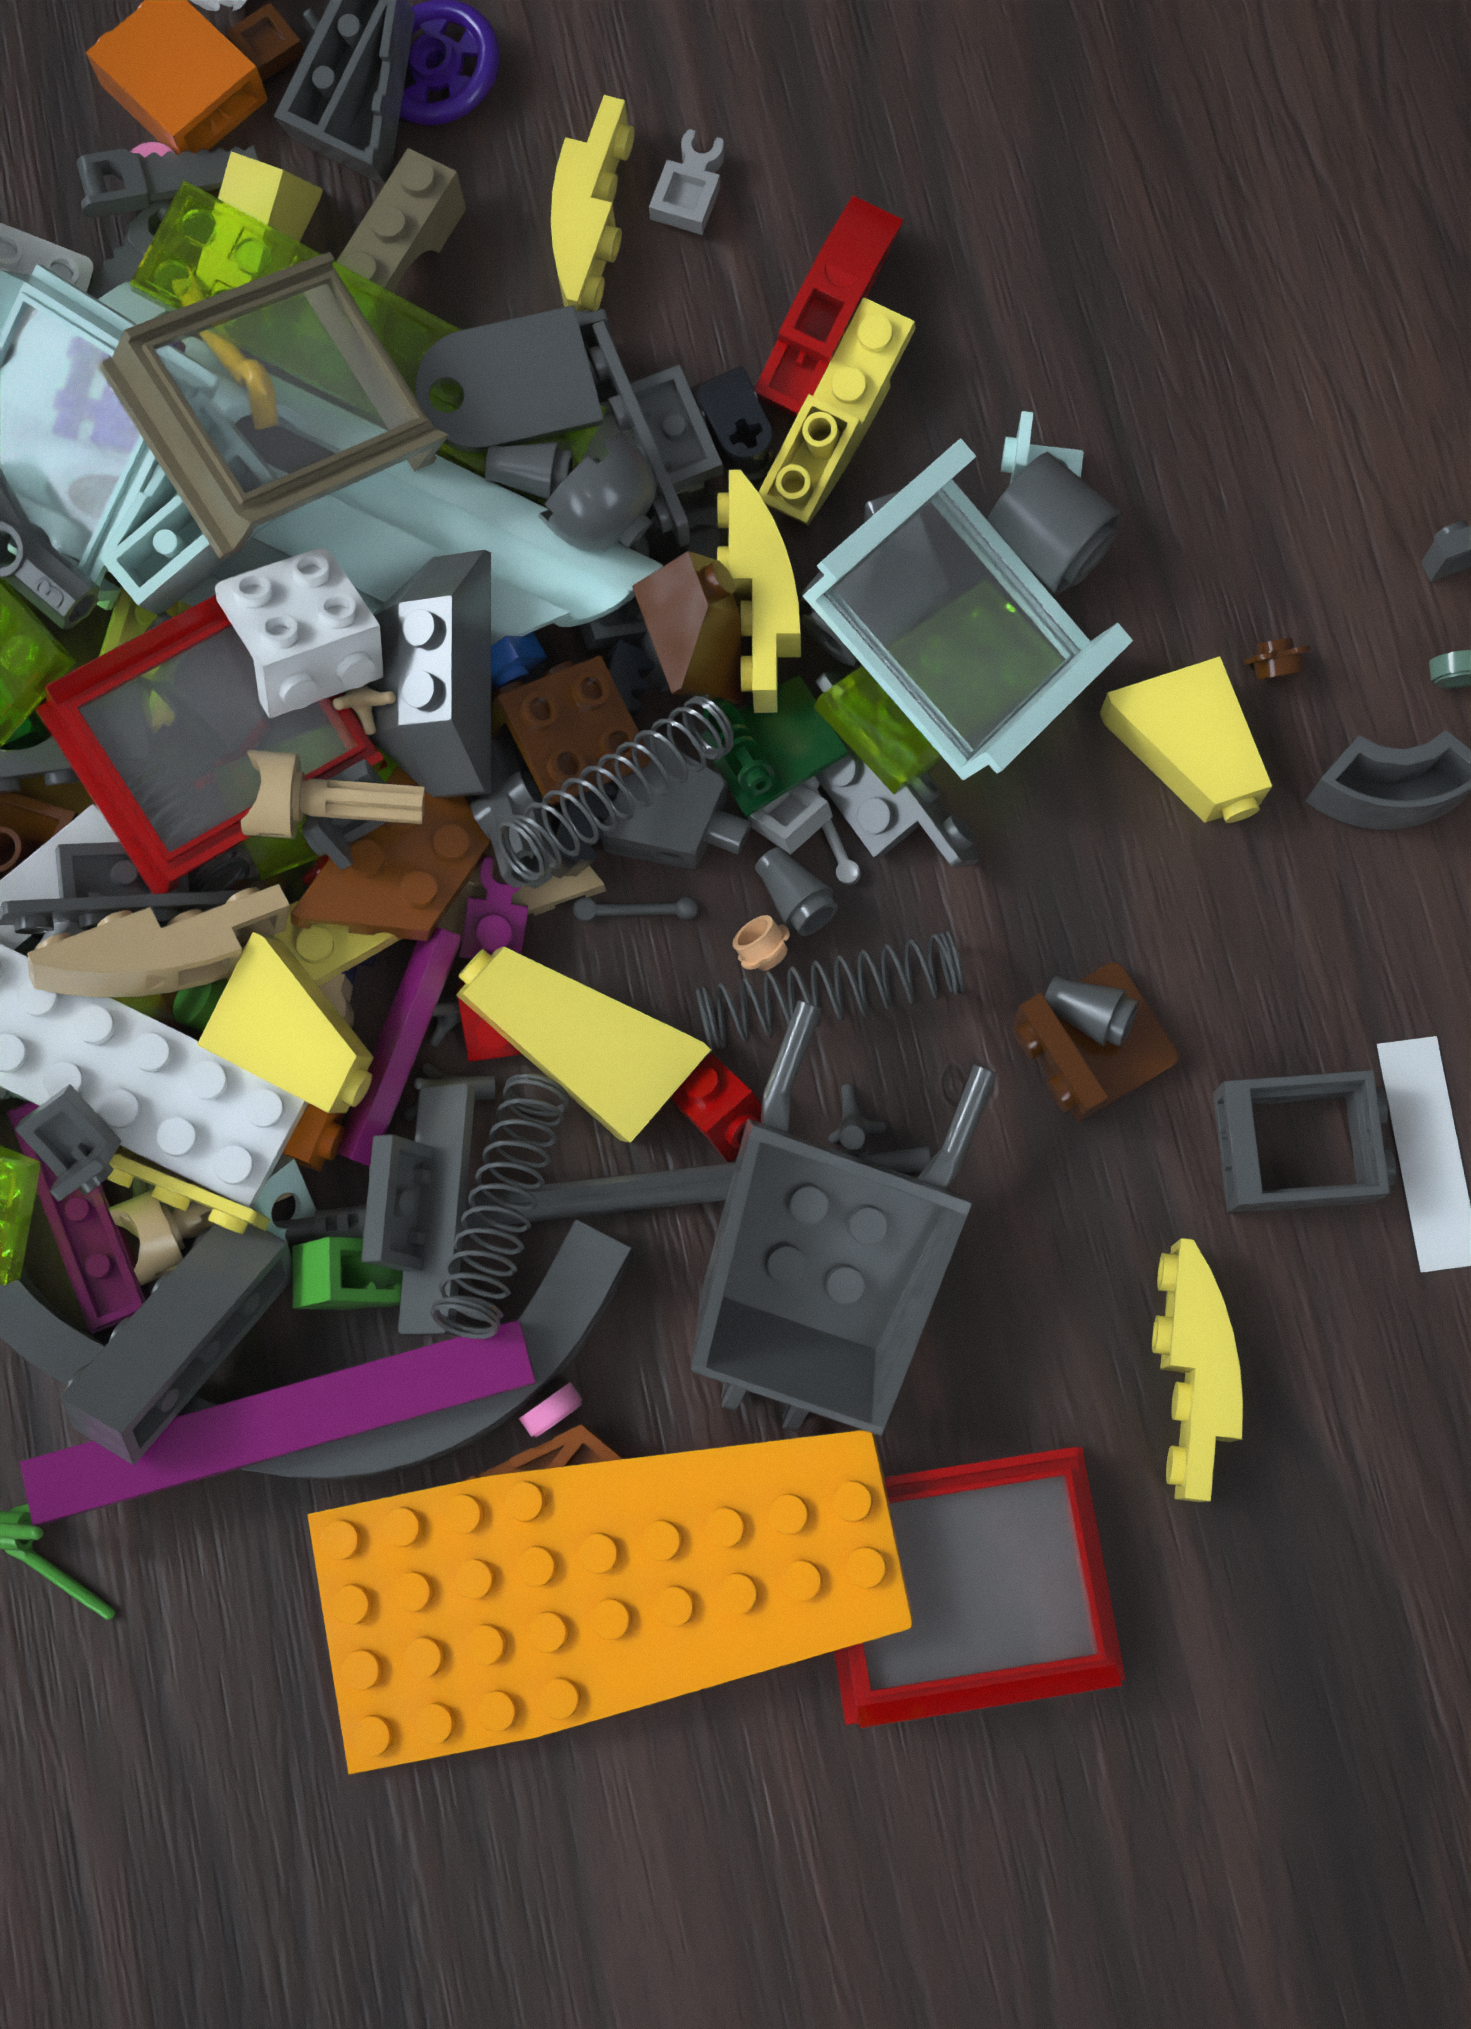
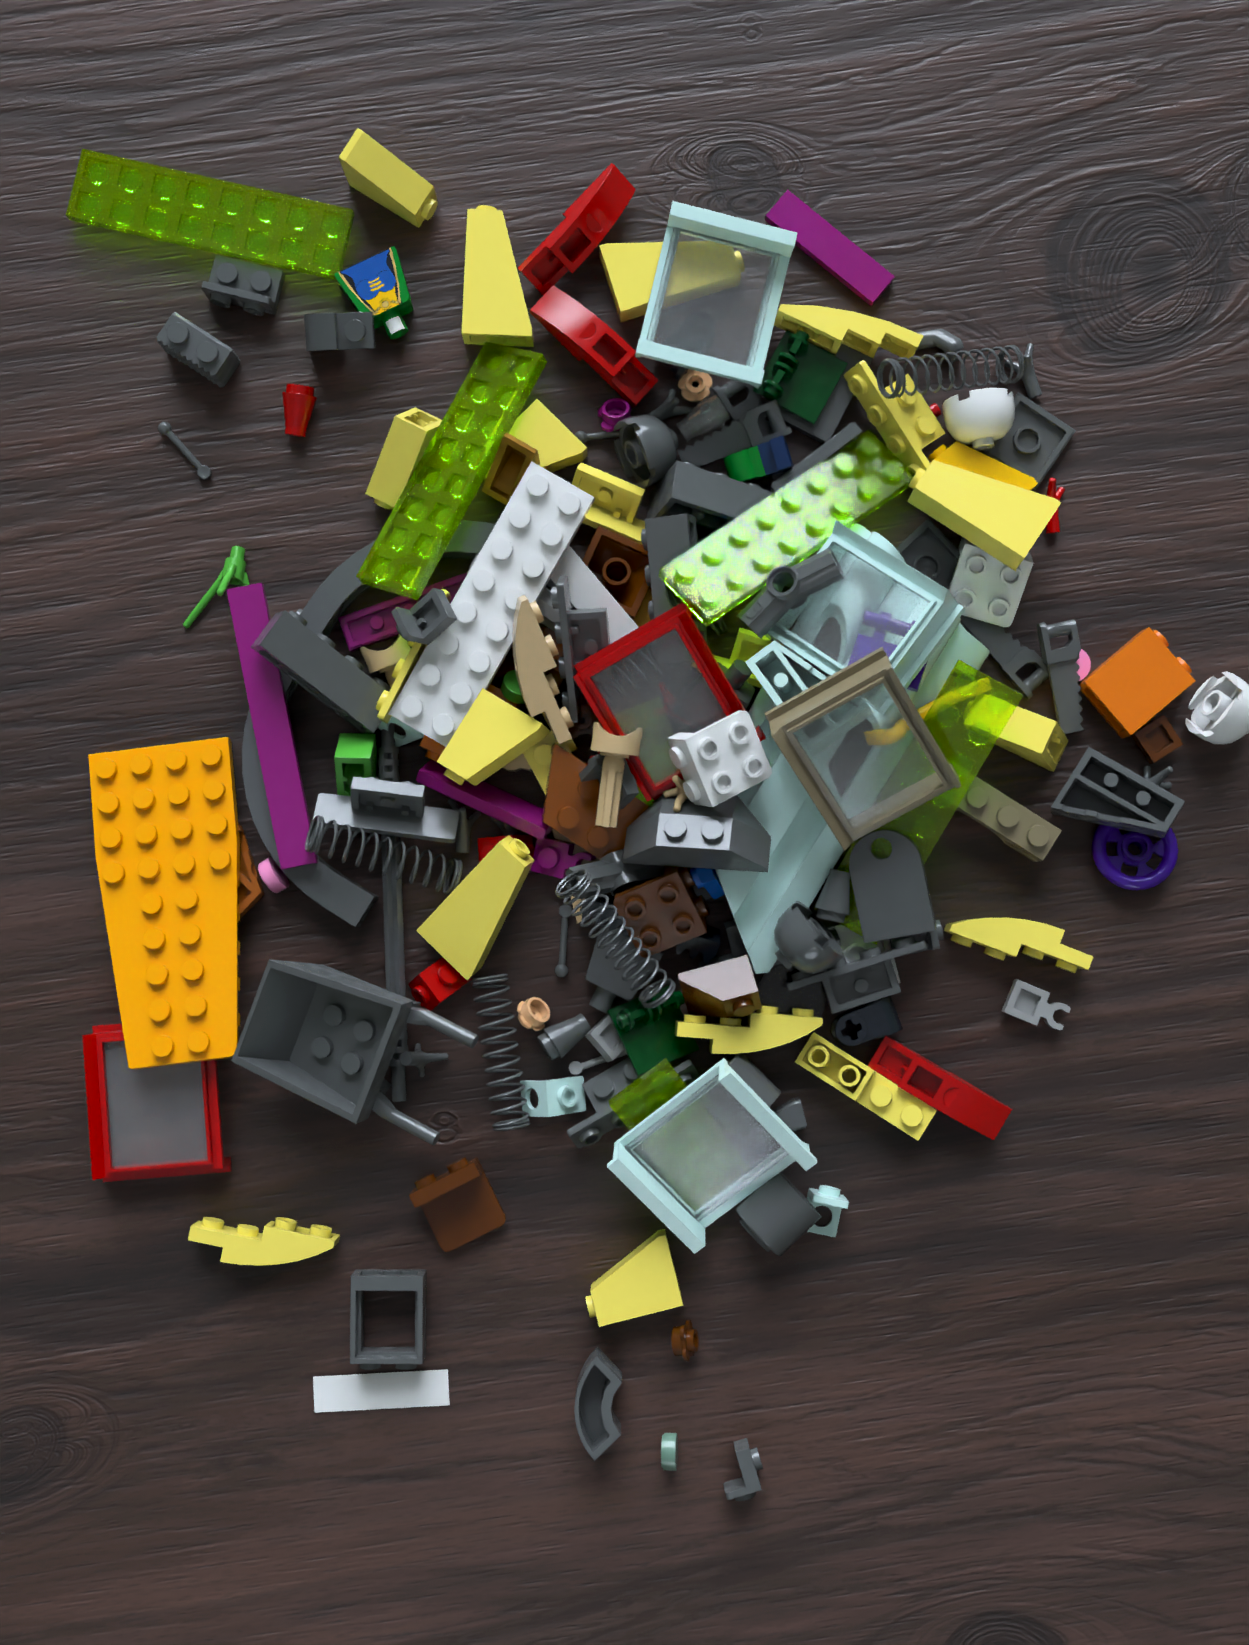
camera: 90 degrees right, 10 degrees up
dark grey cone [1045,976,1139,1047] -> none
none -> light aqua bracket [520,1076,586,1117]

